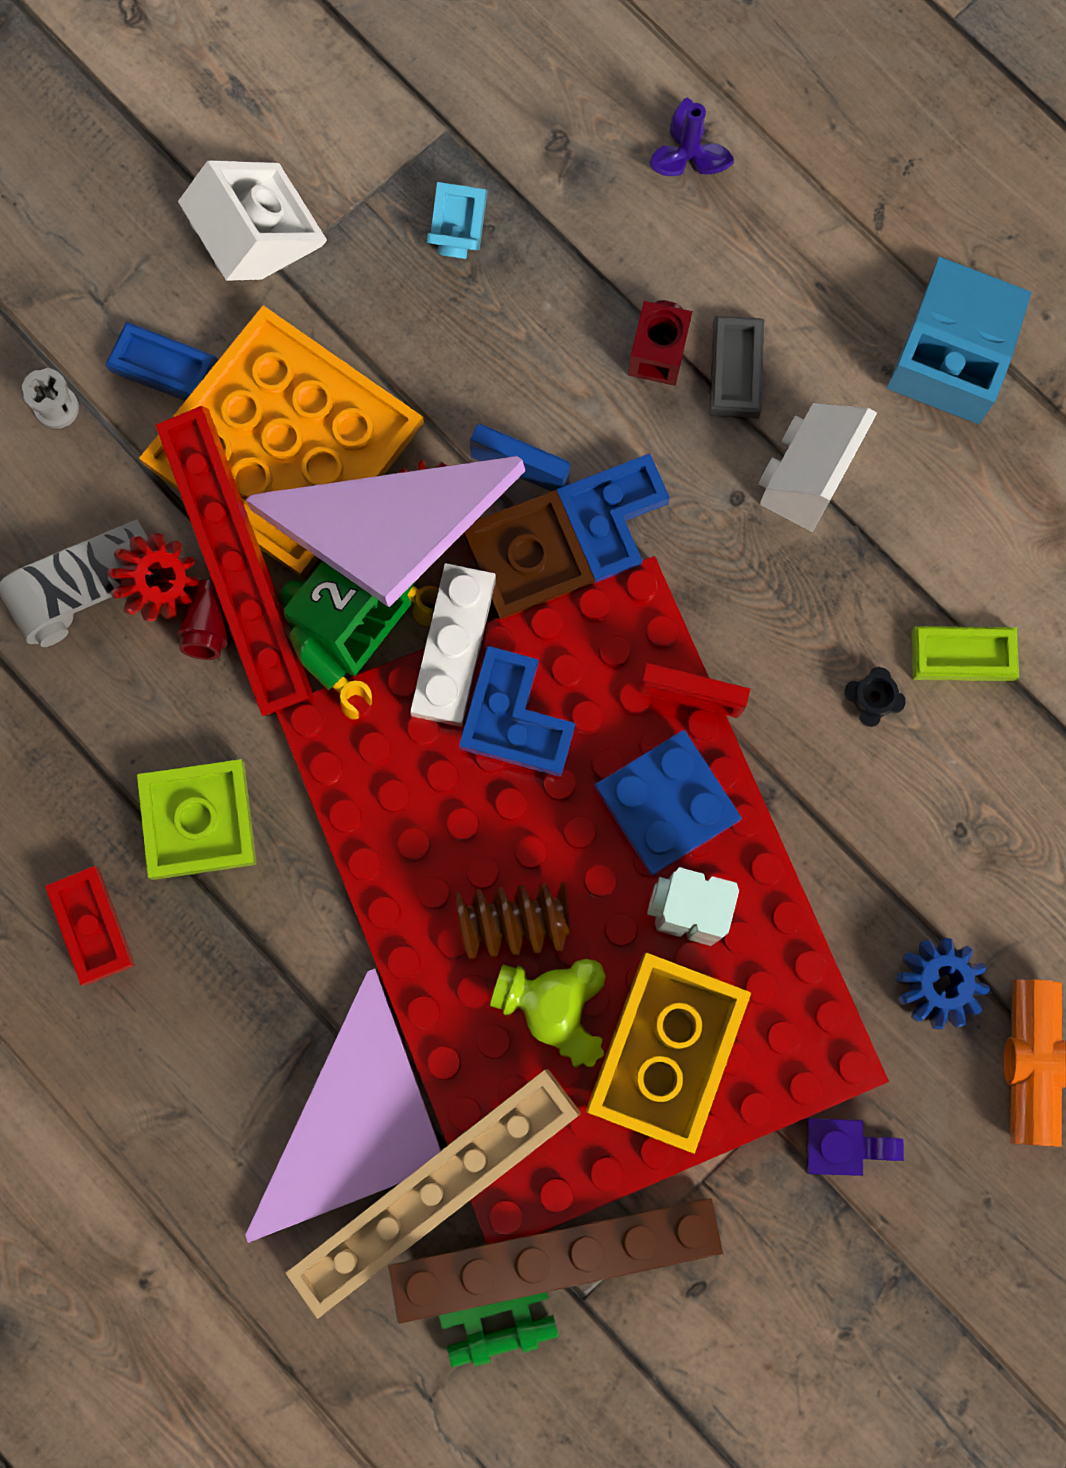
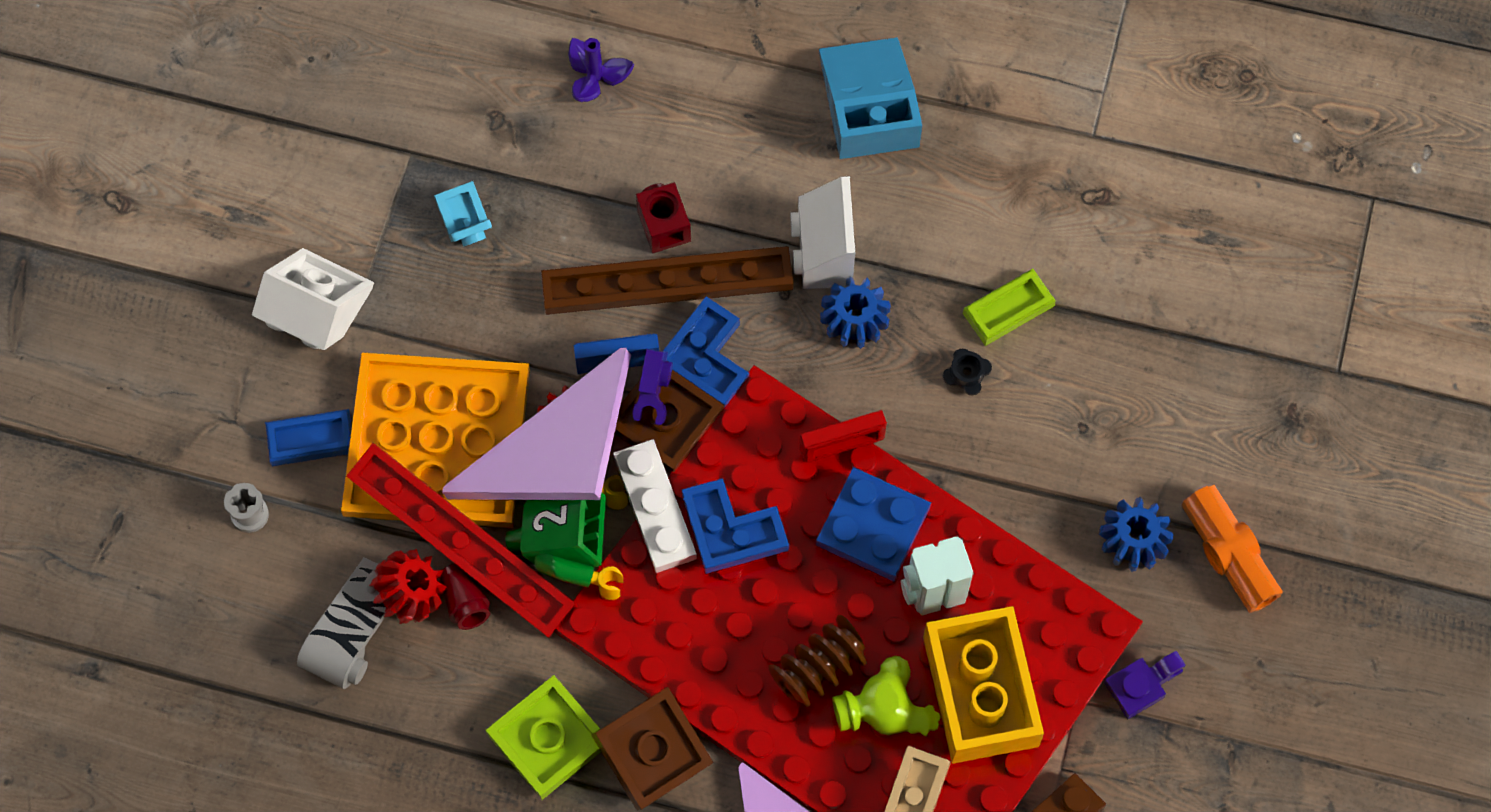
camera: 30 degrees left, 10 degrees down
dark grey tile [709,316,764,419] -> none
none -> reddish brown plate [541,246,793,315]
none -> reddish brown plate [591,687,714,811]
none -> dark purple plate [633,349,673,425]
none -> blue gear [820,276,891,349]

